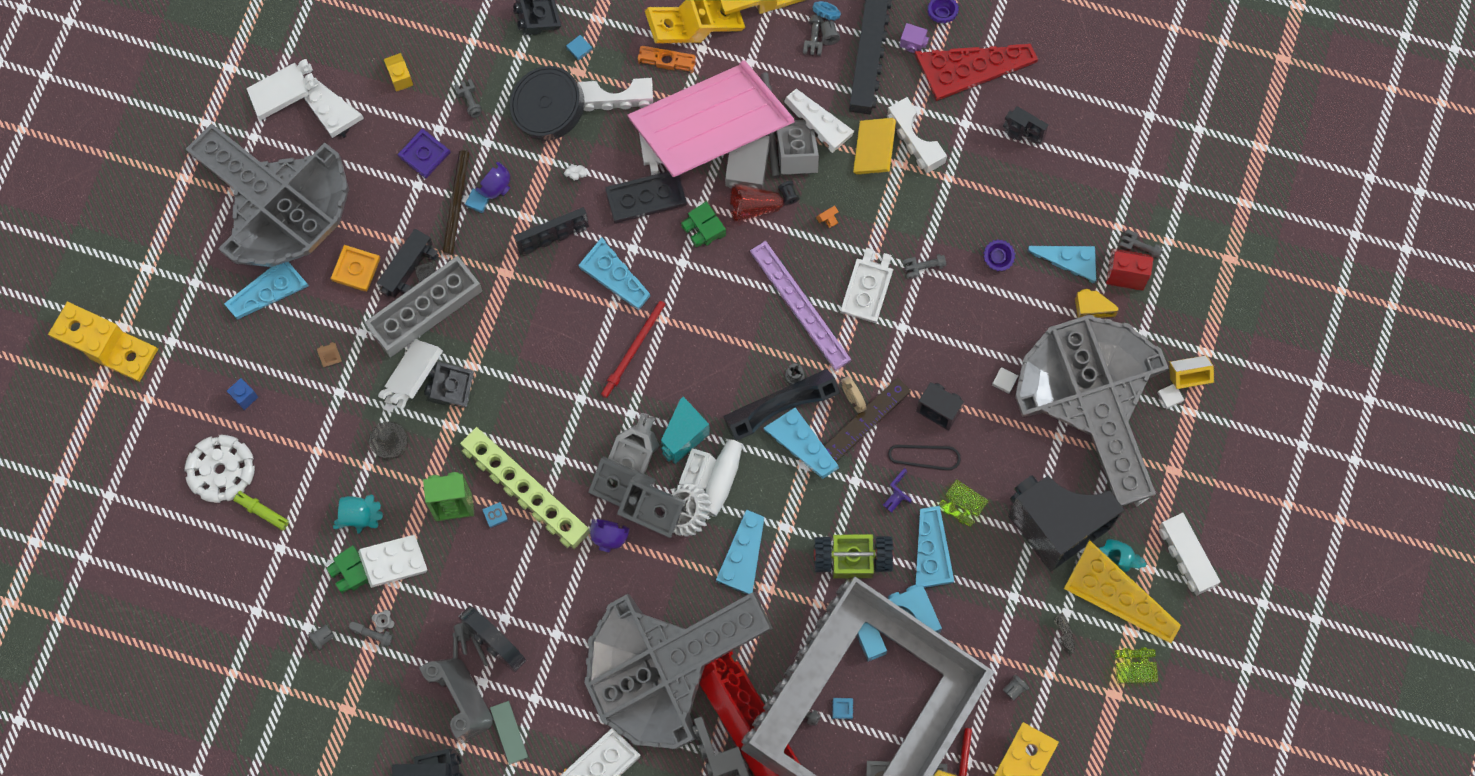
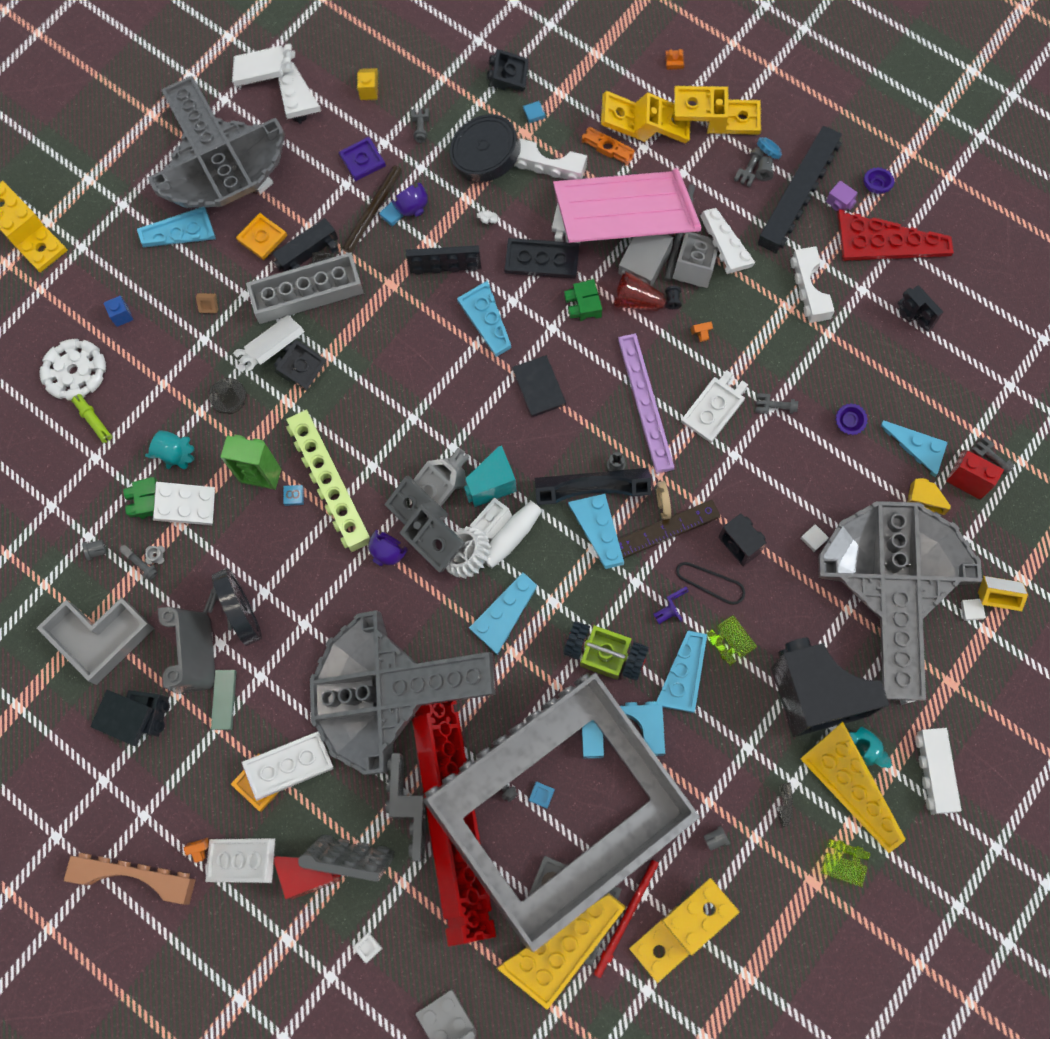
camera: 25 degrees right, 0 degrees up
red bar [601,301,666,398] -> none
yellow tile [853,118,896,174] -> none
none -> light grey piece [37,598,155,685]
none -> black tile [512,355,566,417]

